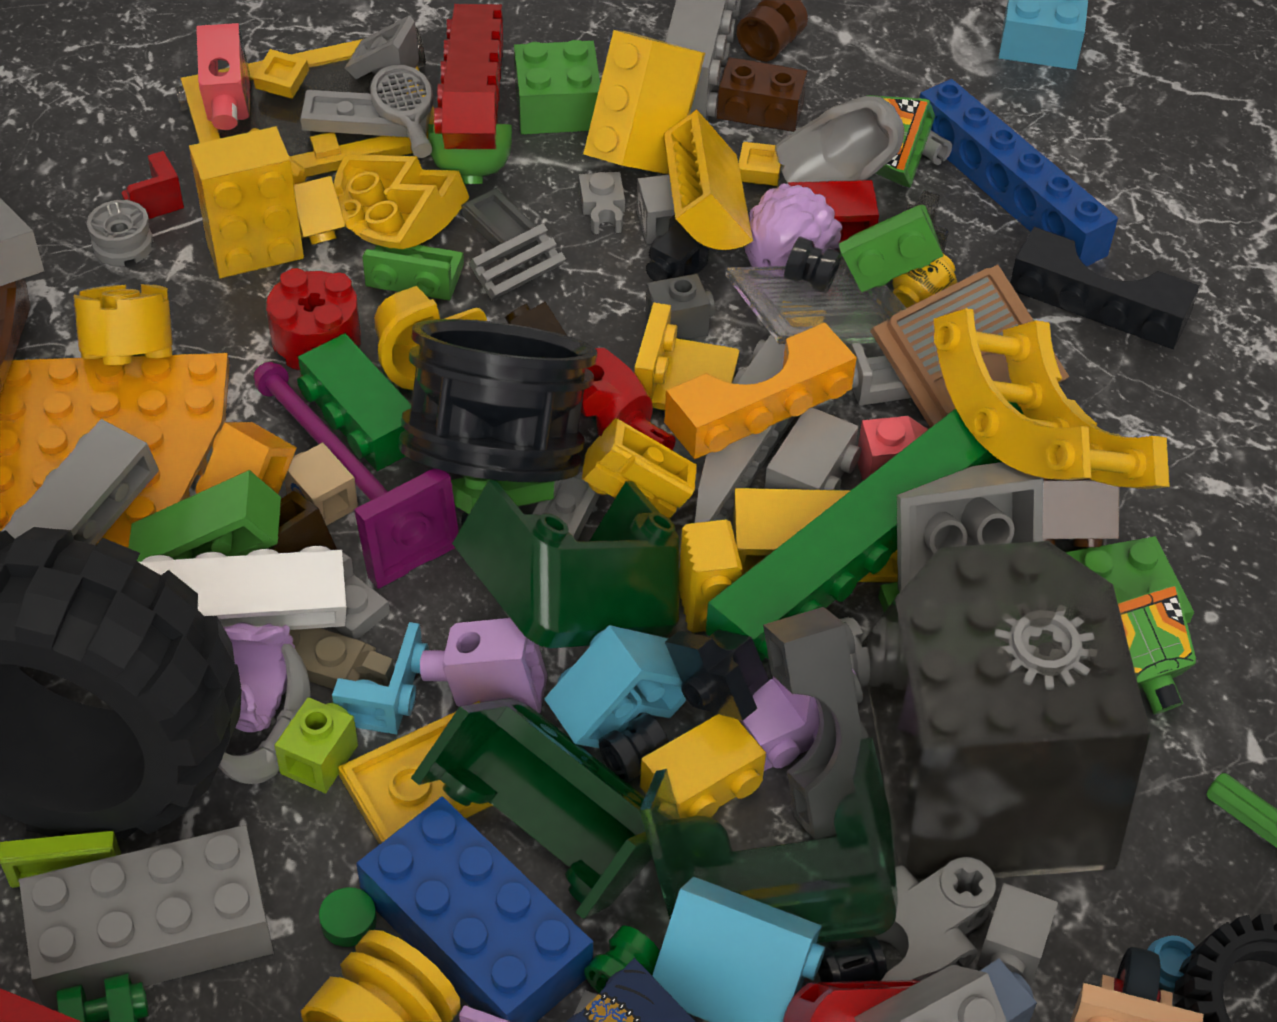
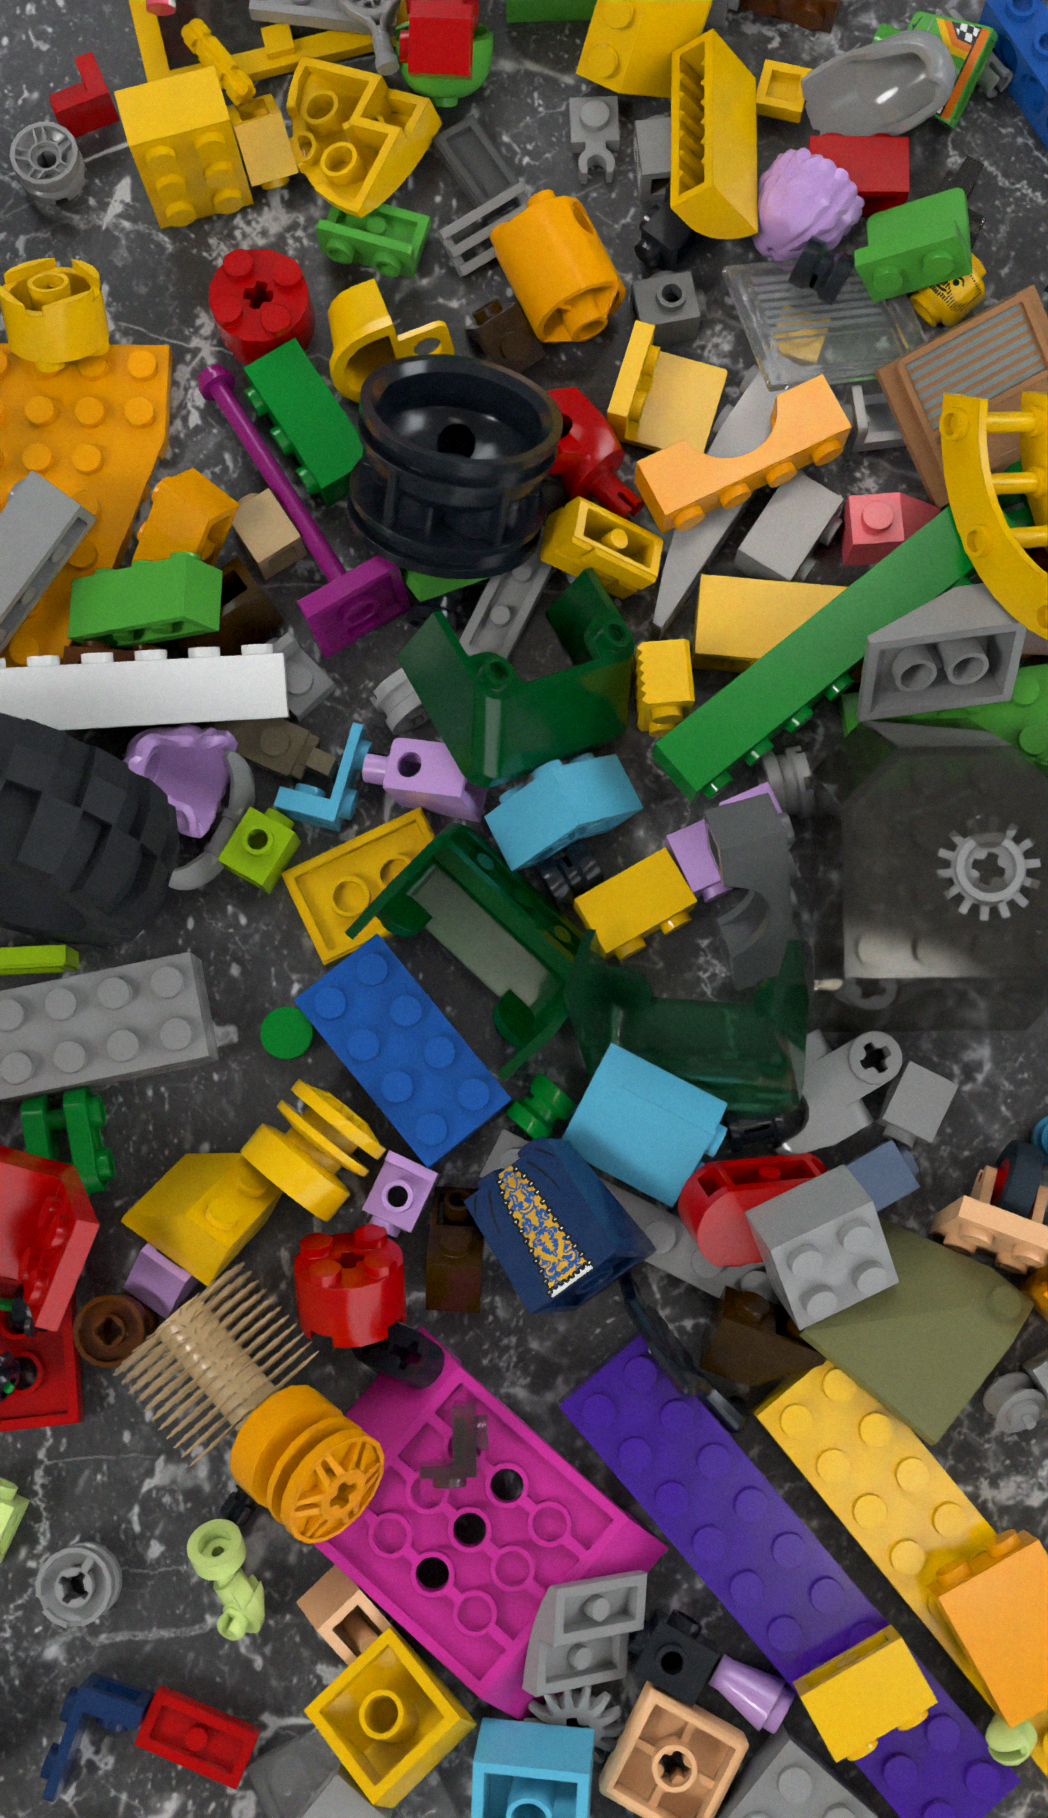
camera: 10 degrees right, 30 degrees up
black brick [665,630,769,721] -> none
none -> light grey wheel [370,668,431,735]
none -> light orange cylinder [490,189,626,343]

